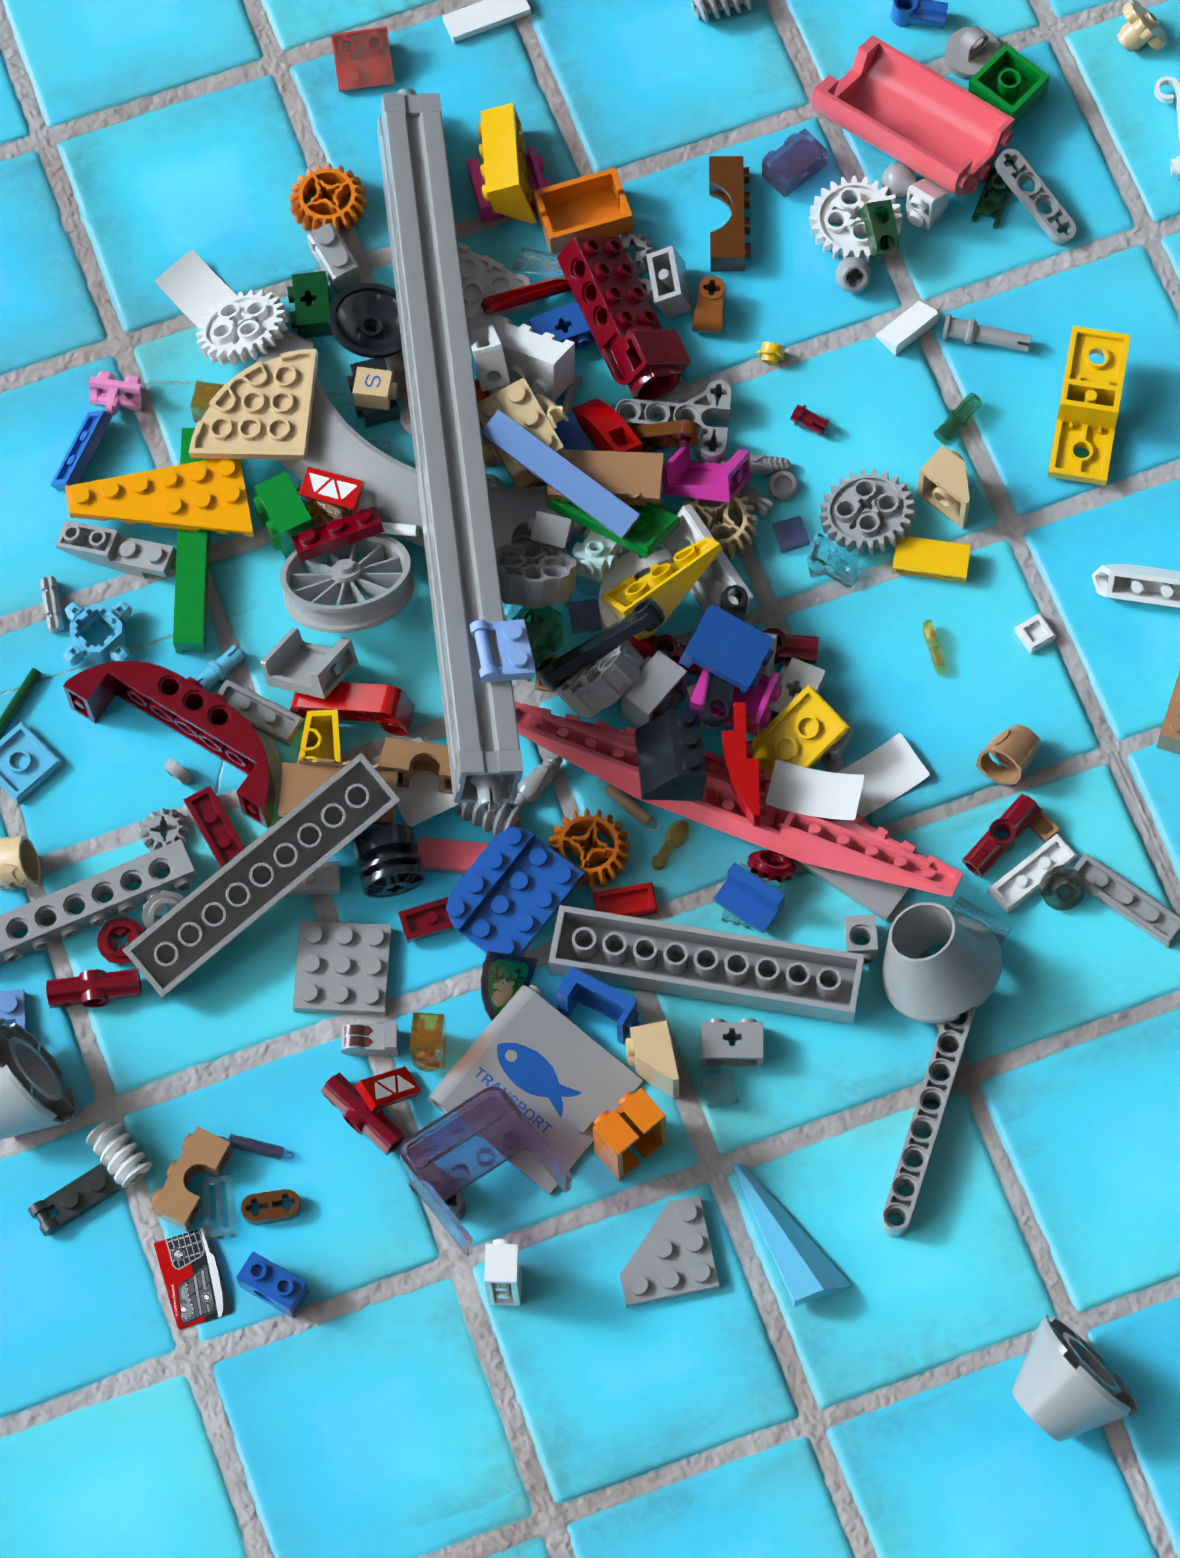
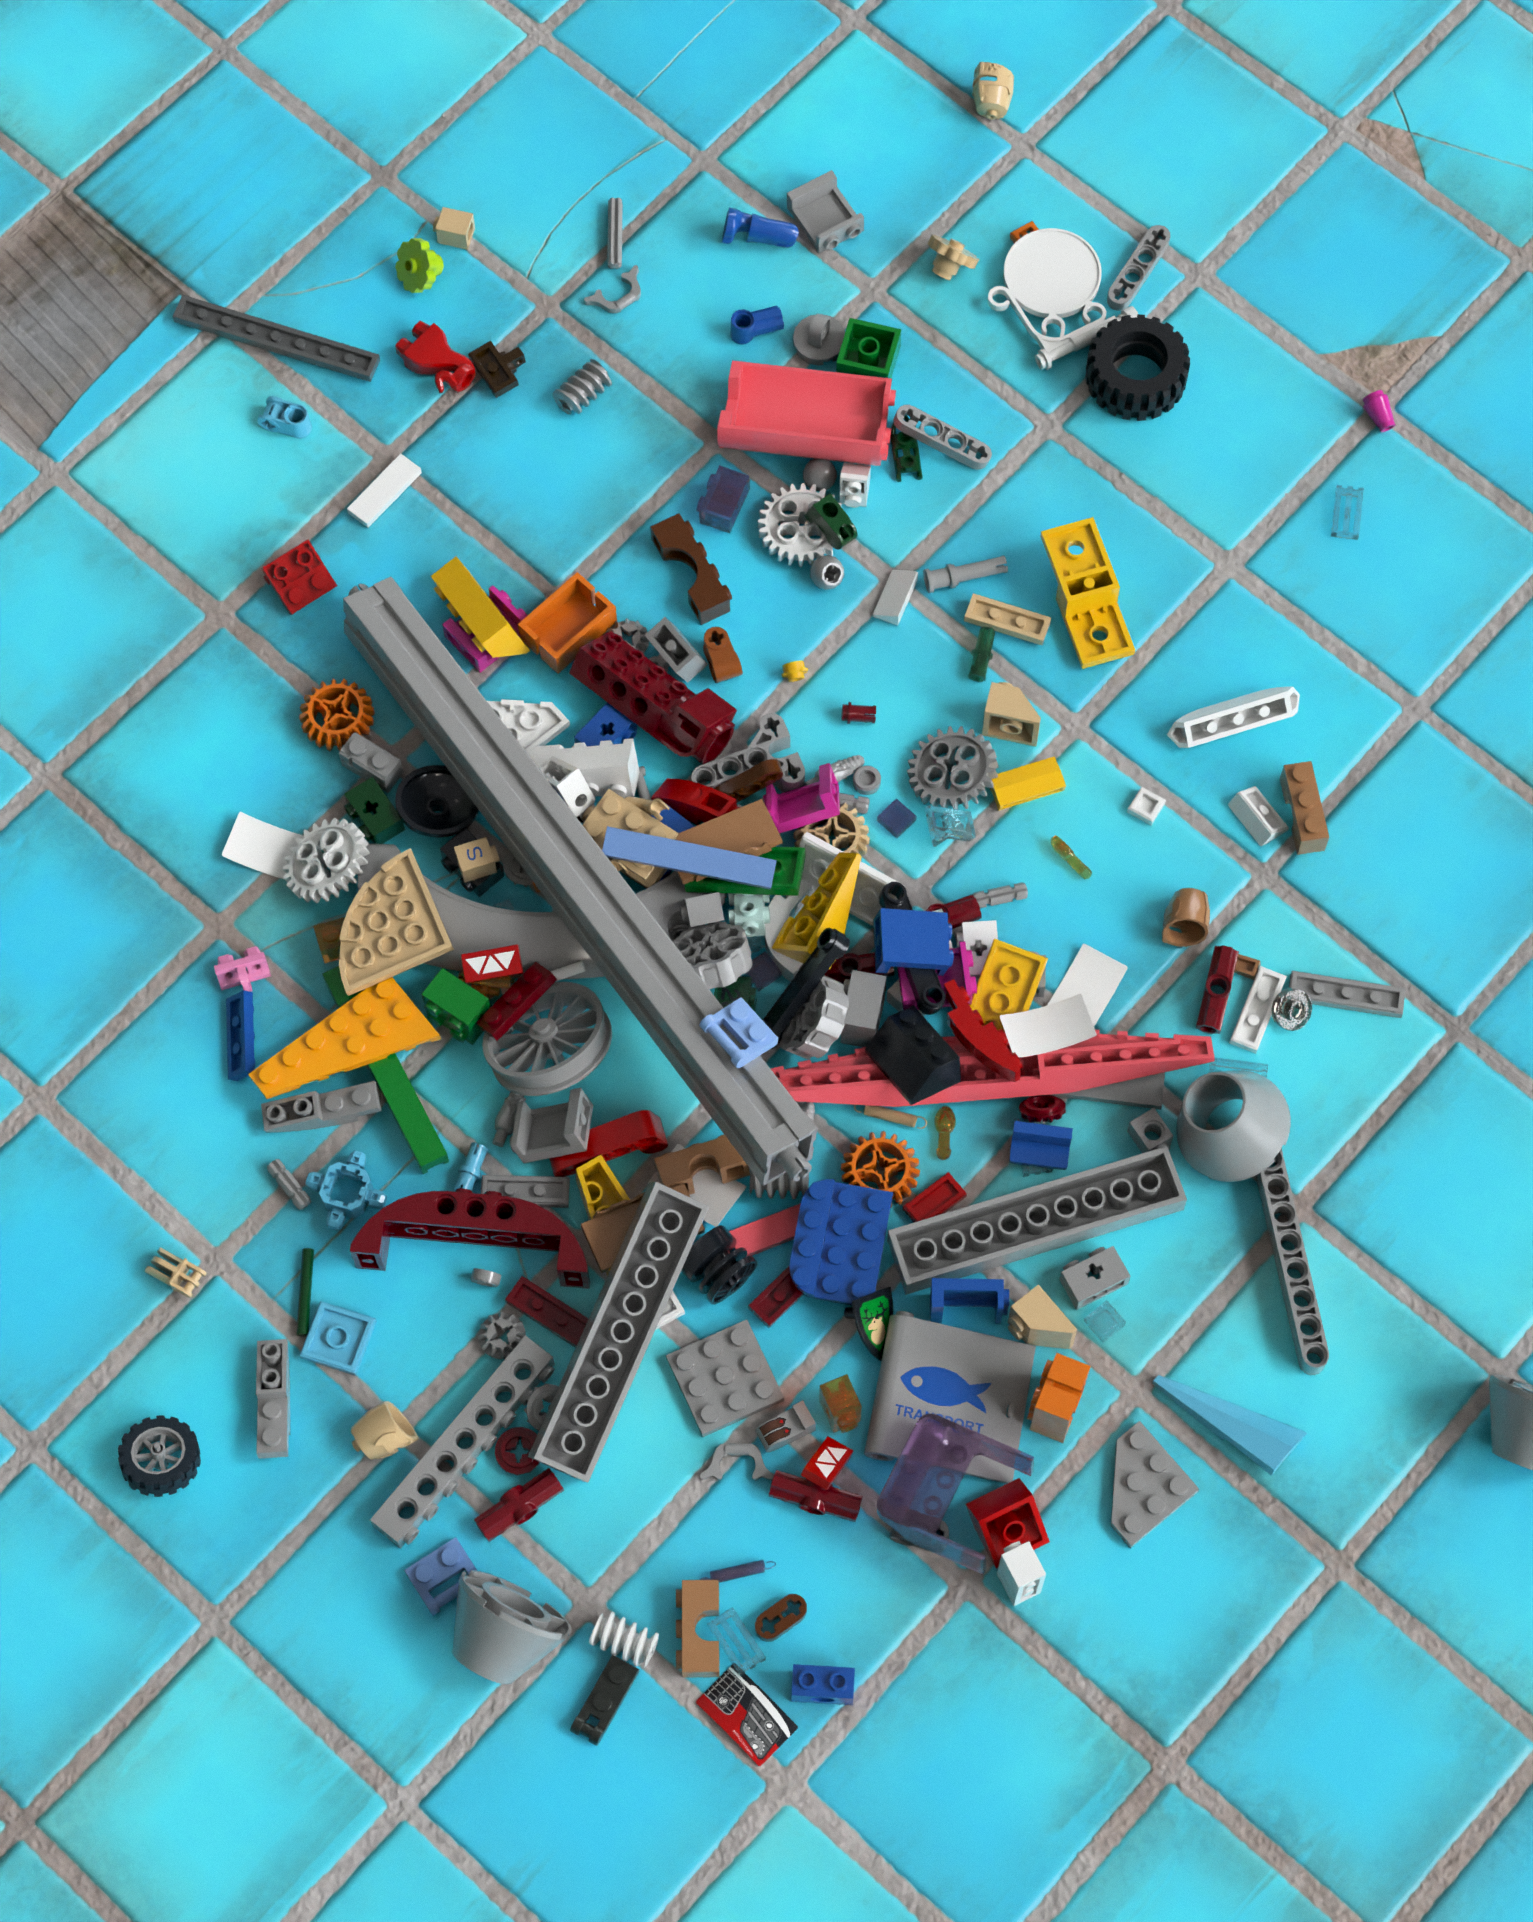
camera: 30 degrees left, 0 degrees up
red axle [481,275,571,314] -> none
clear light blue tile [513,248,566,280] -> none
none -> light grey piece [492,1092,526,1147]
none -> light grey helmet [700,1443,774,1481]
none -> tan plate [964,593,1051,645]
none -> red slope [966,1478,1050,1569]
none -> light grey axle [973,882,1028,908]
none -> white slope [1228,786,1289,846]

